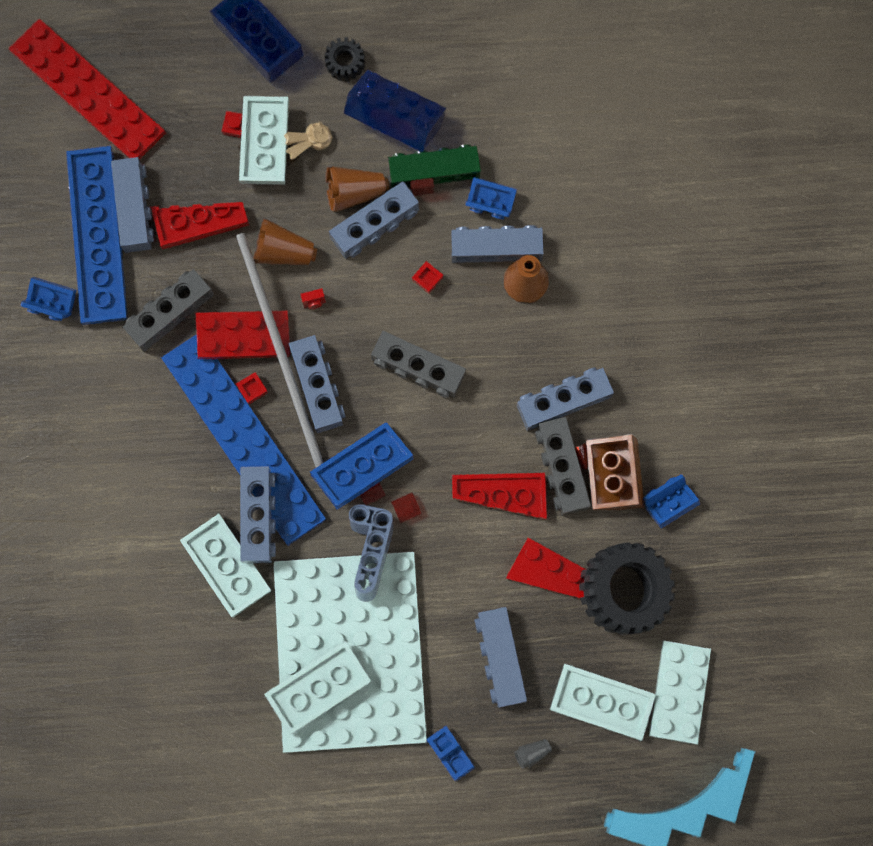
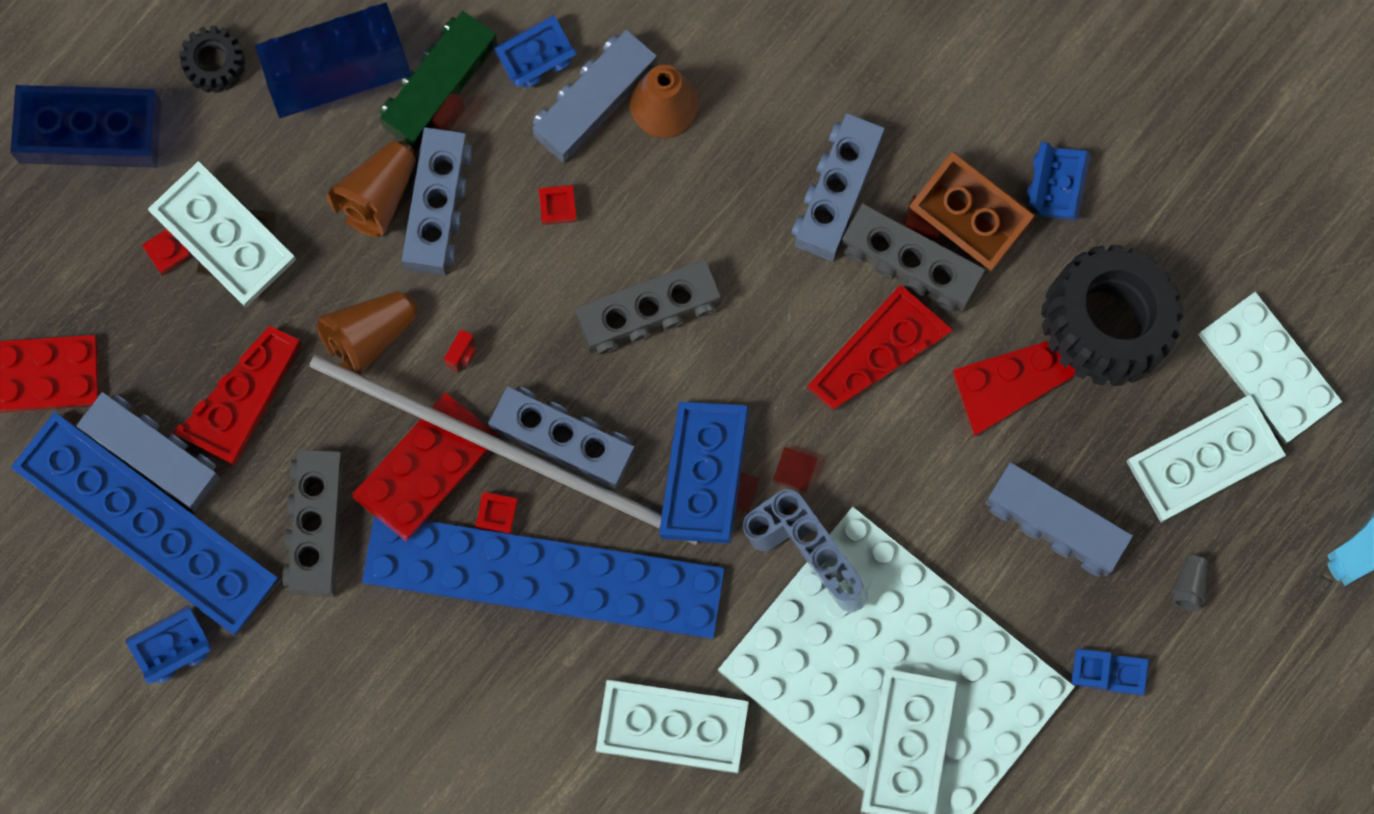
camera: 50 degrees left, 0 degrees up
sand blue brick [240,466,276,564] -> none
tan piece [284,122,332,160] -> none

